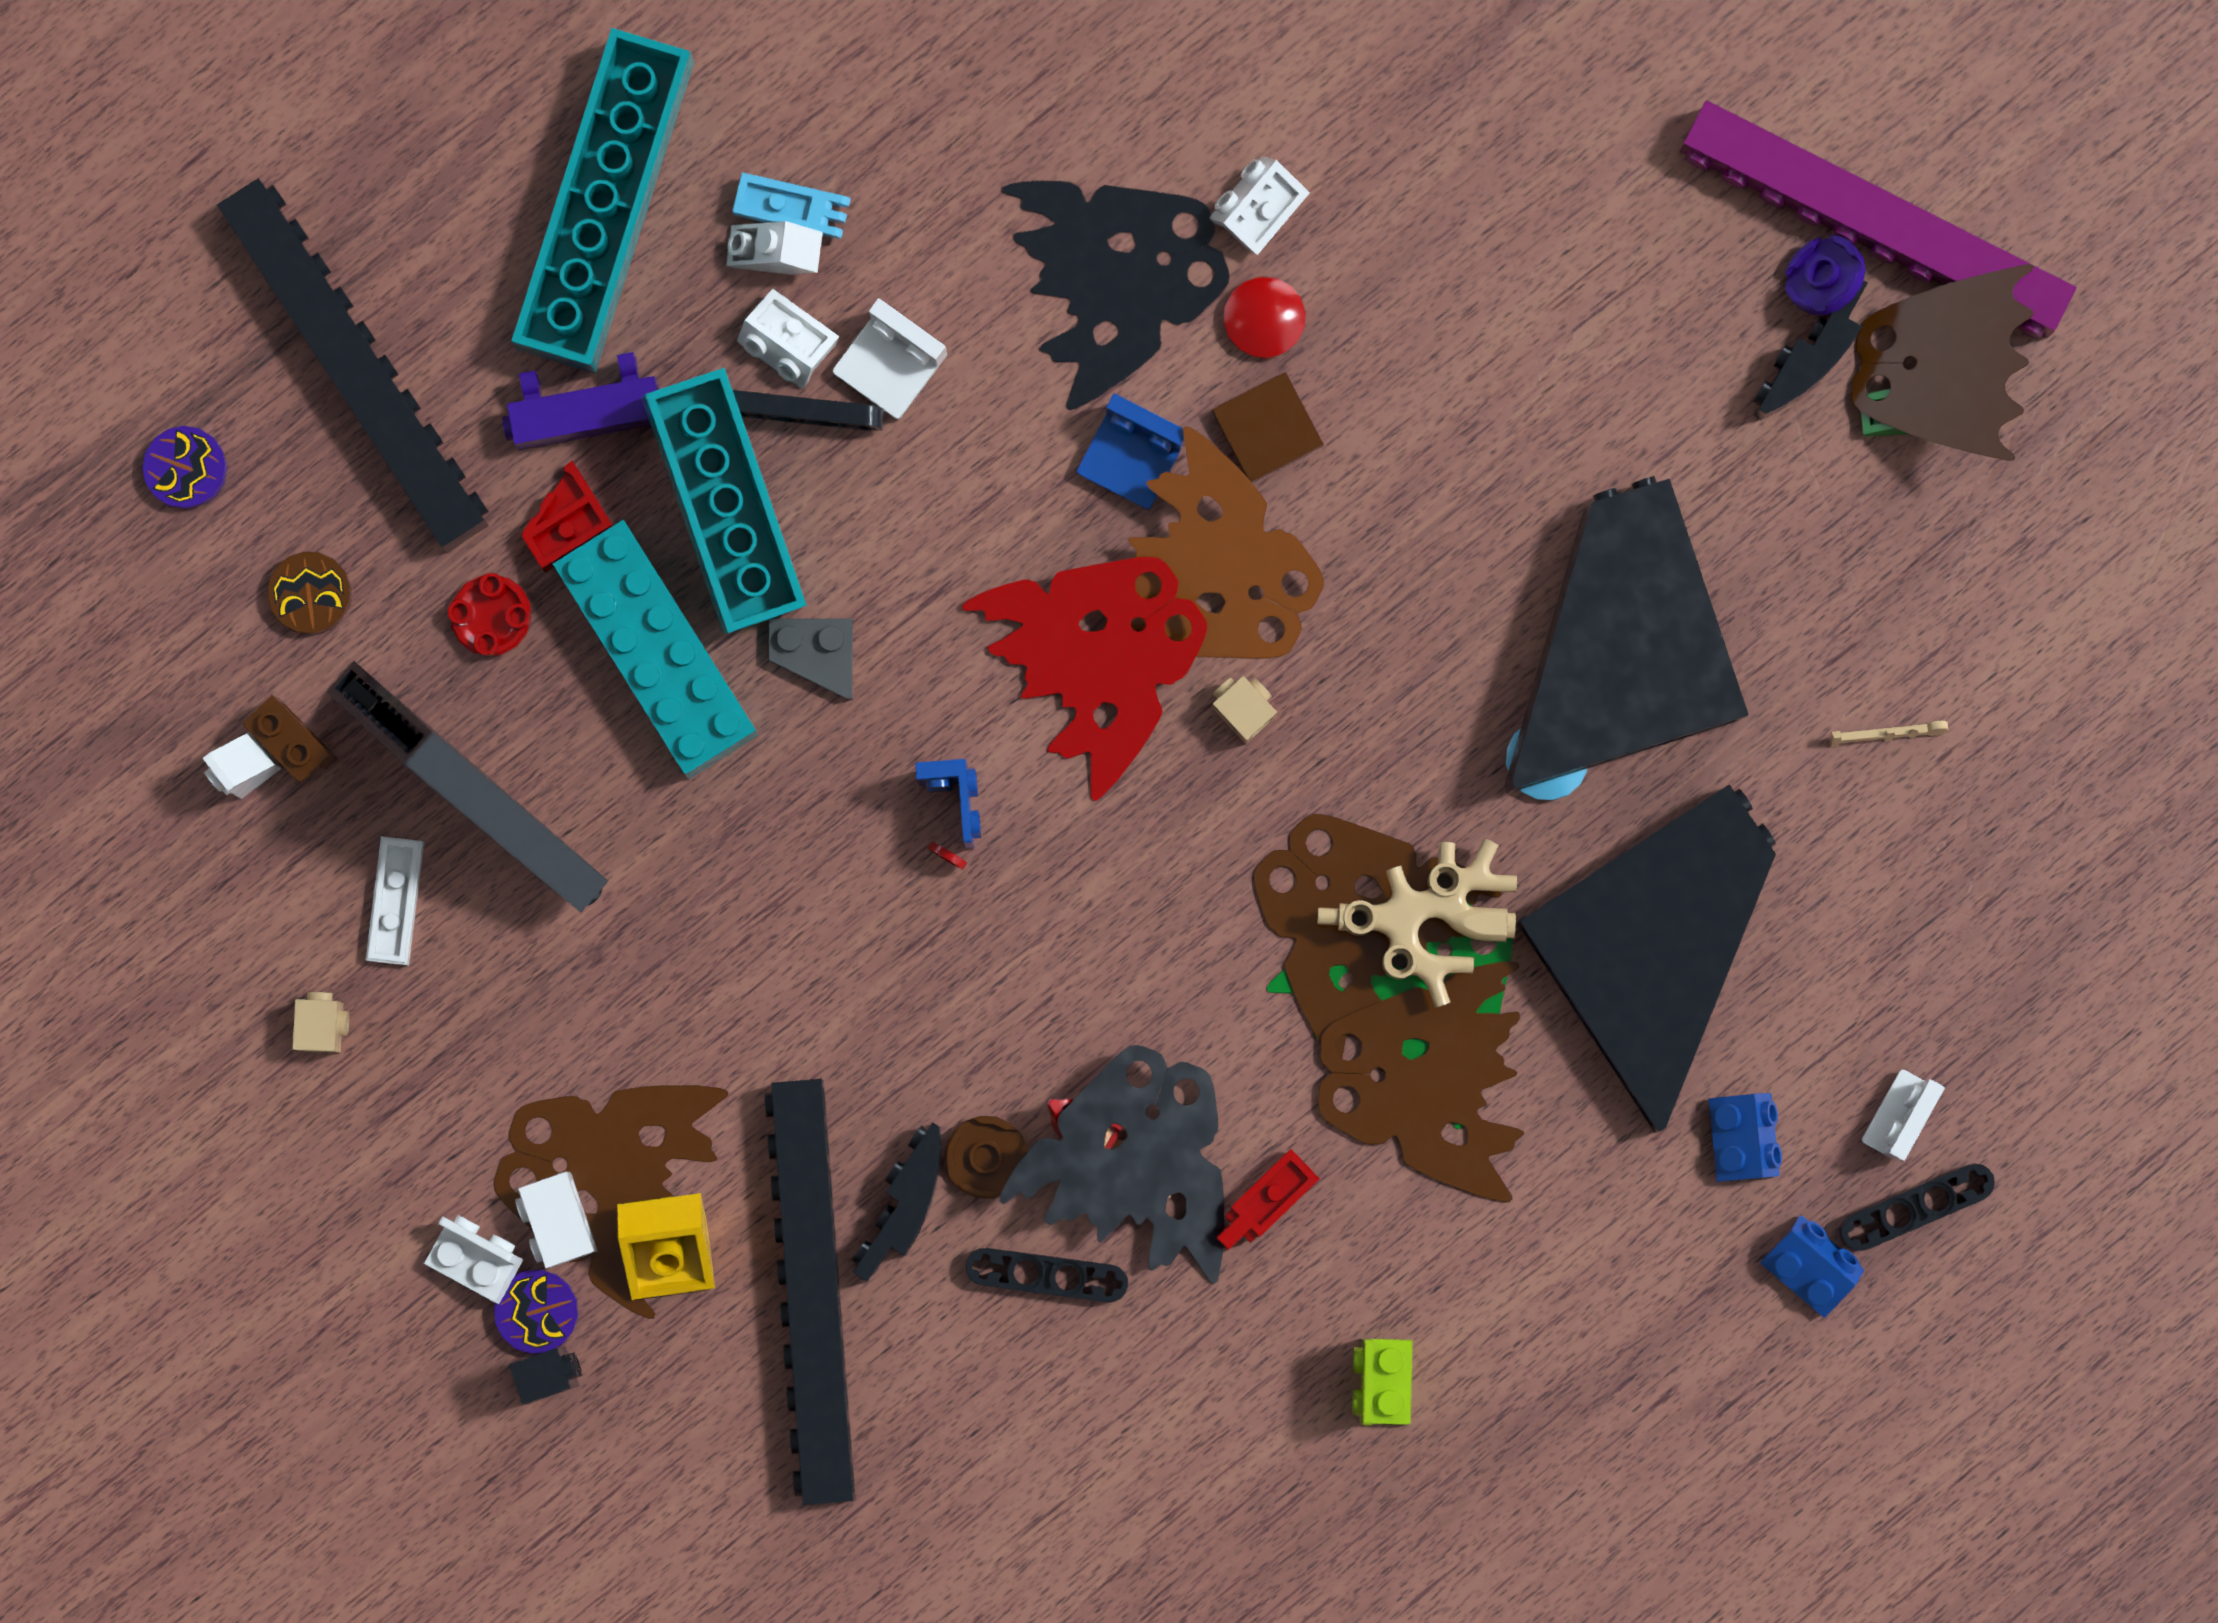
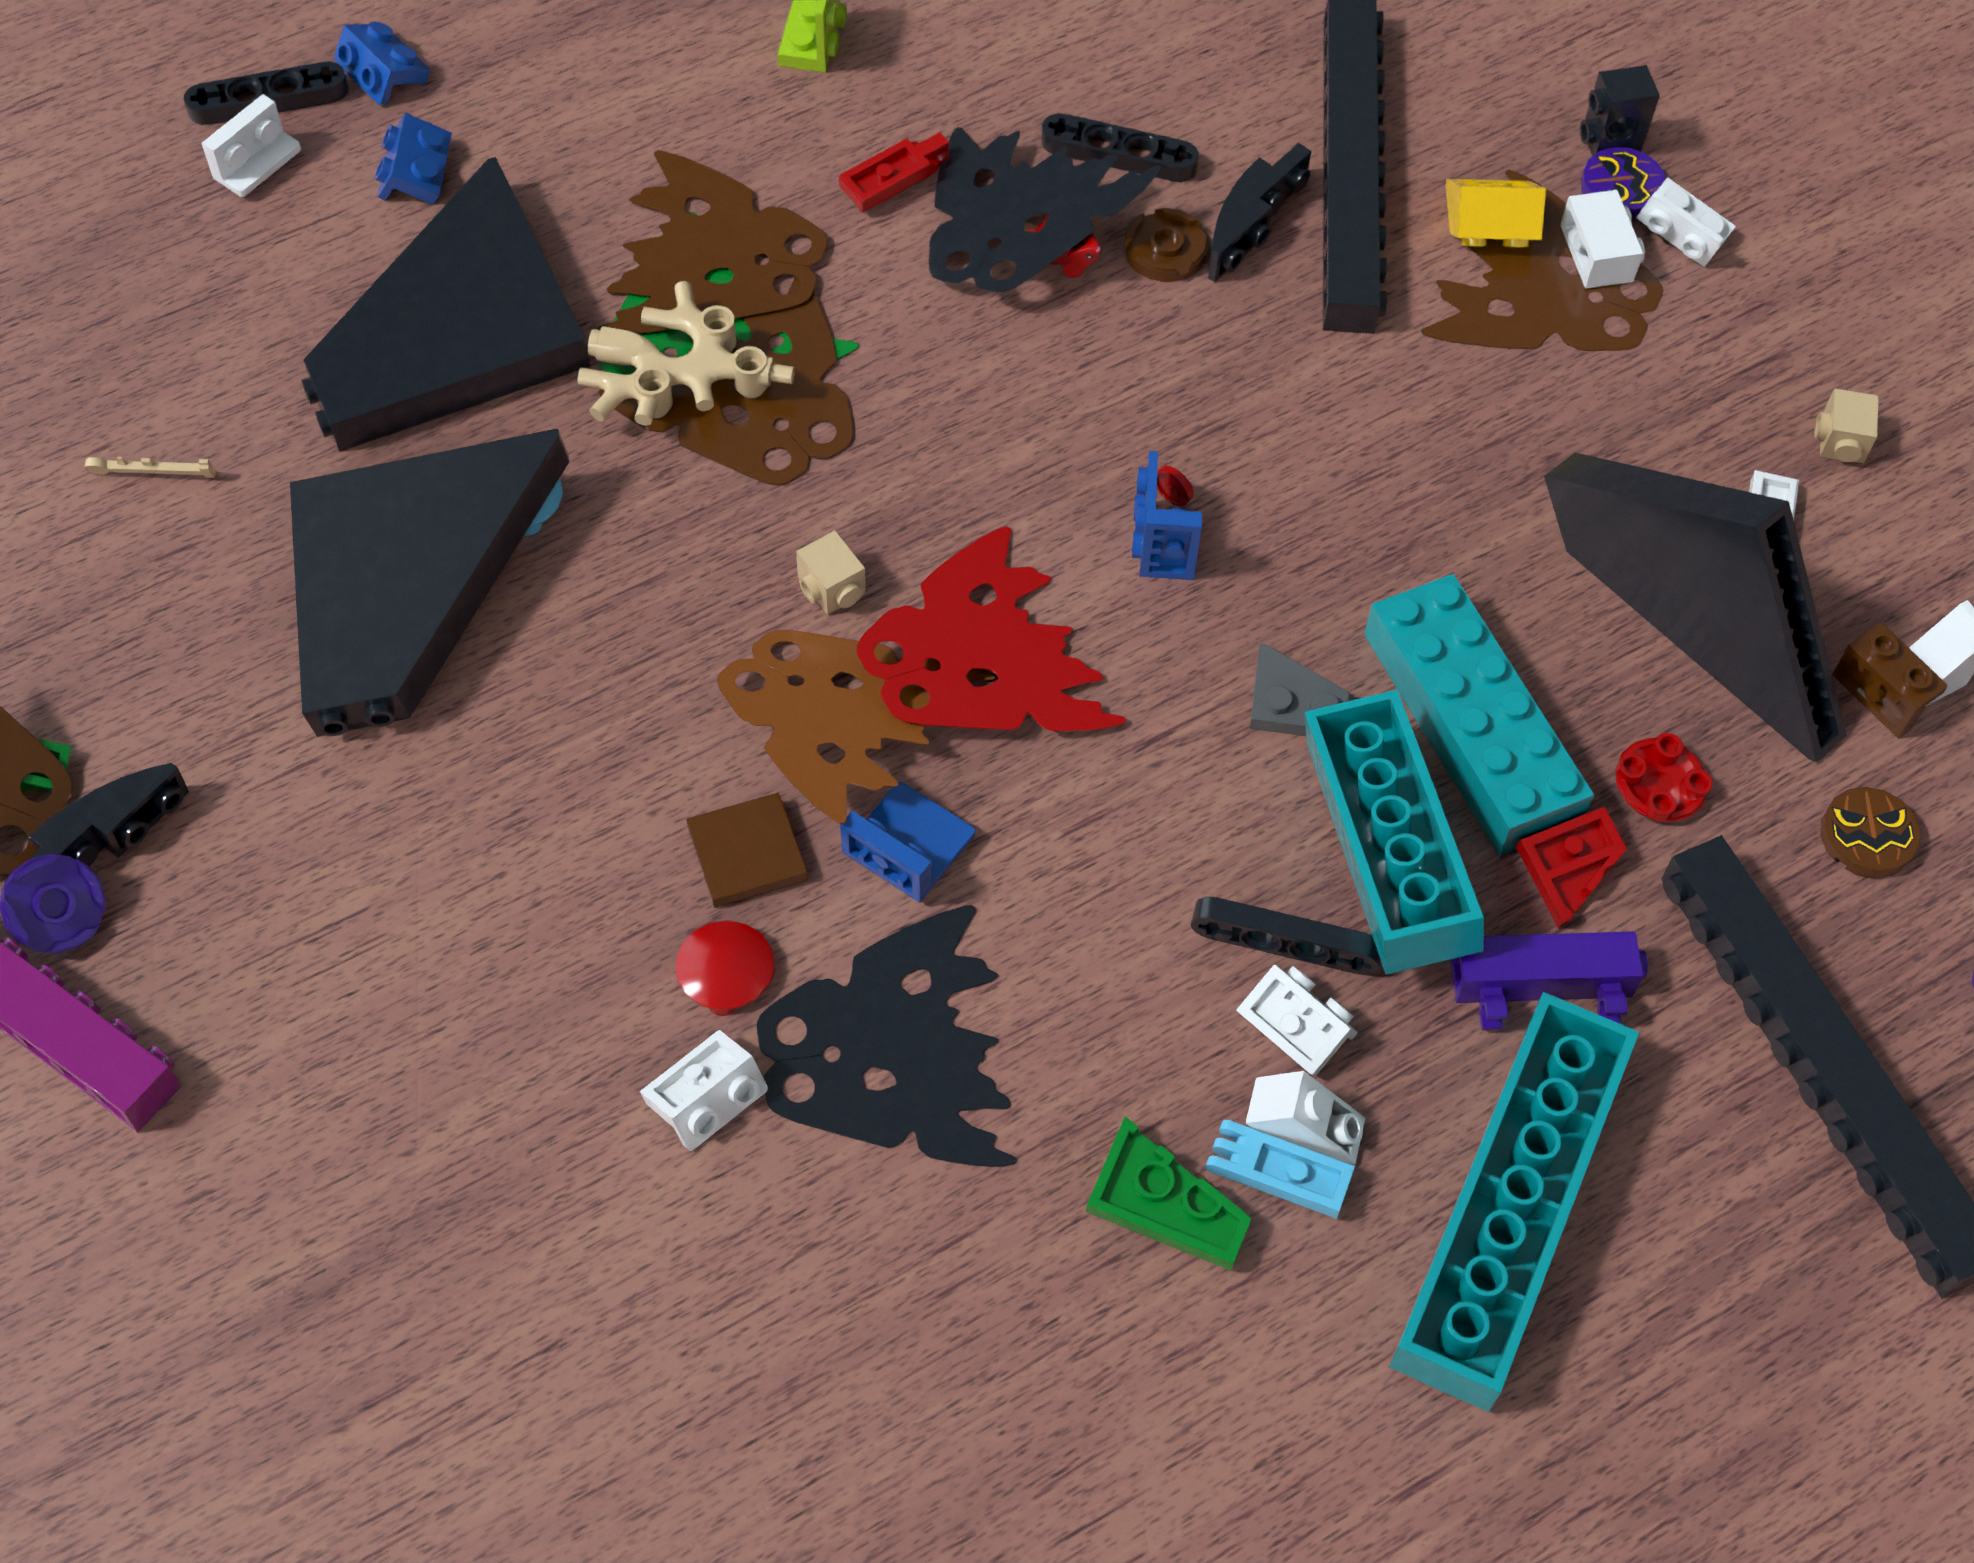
camera: 175 degrees left, 25 degrees down
white bracket [833,298,947,419] -> none
none -> green wing [1086,1116,1252,1271]

